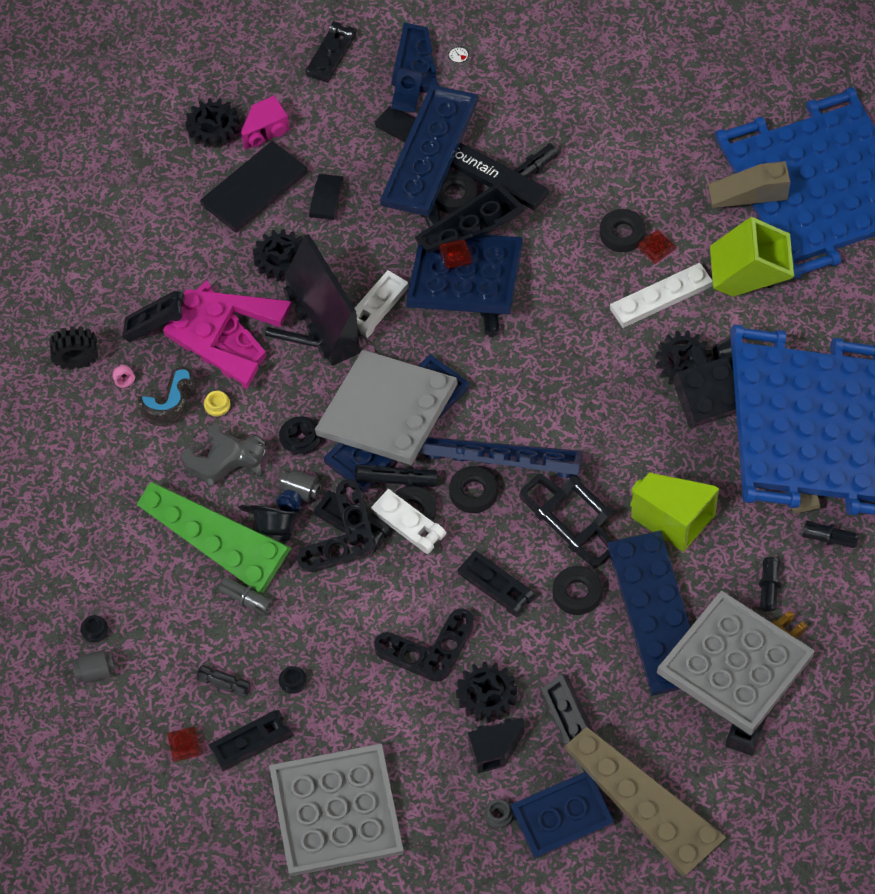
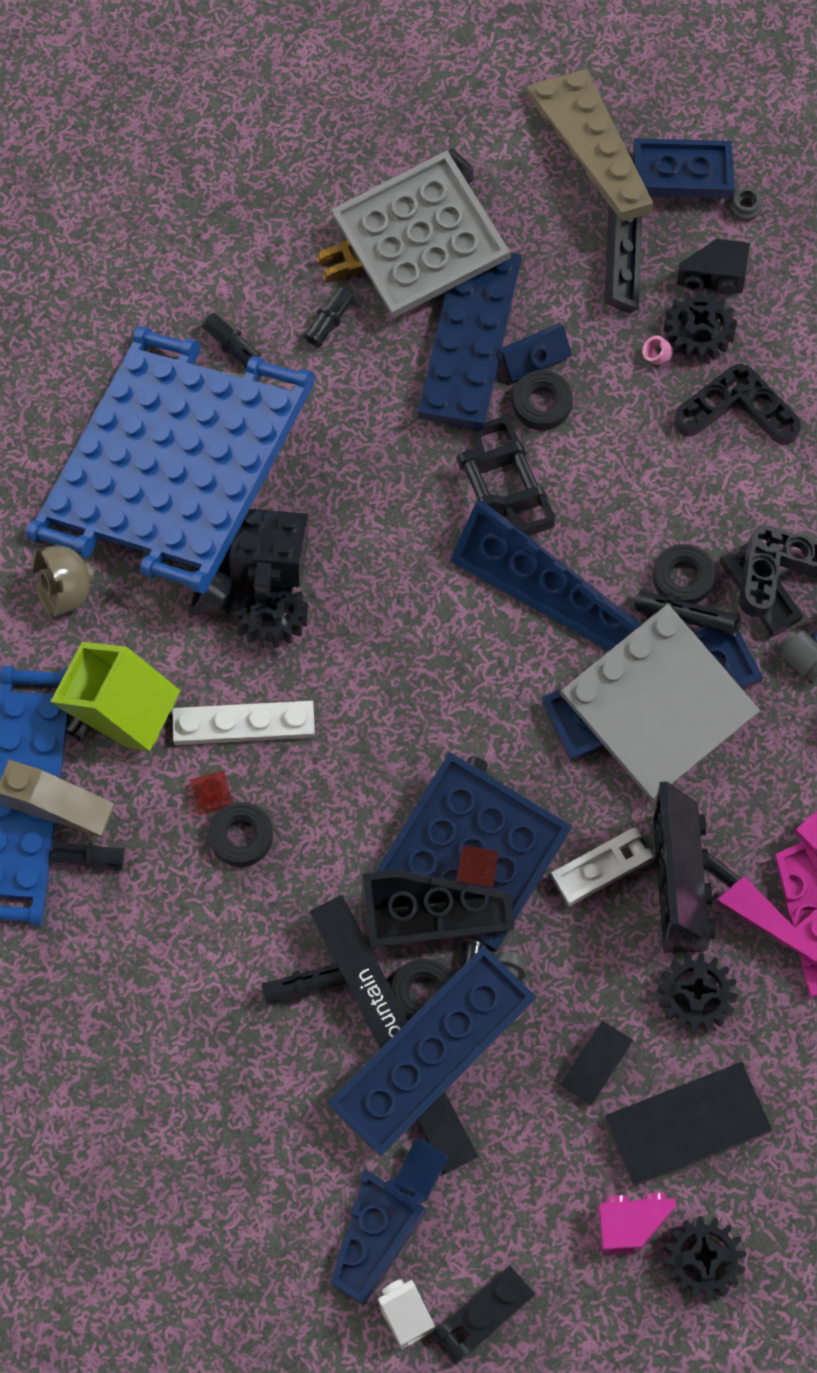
camera: 155 degrees left, 10 degrees up
black gear [279,416,321,456] -> none
white plate [371,489,447,554] -> none
tile [444,43,474,72] -> none
black tyre [449,466,498,513] -> none
black plate [458,550,535,617] -> none
lime slope [630,473,719,552] -> none
none -> dark tan cylinder [31,546,94,616]
none -> black axle [52,842,125,871]
none -> white slope [378,1279,435,1350]
none -> dark grey plate [496,951,527,981]
none -> dark blue plate [499,323,572,382]
none -> bright pink hinge [642,336,672,365]

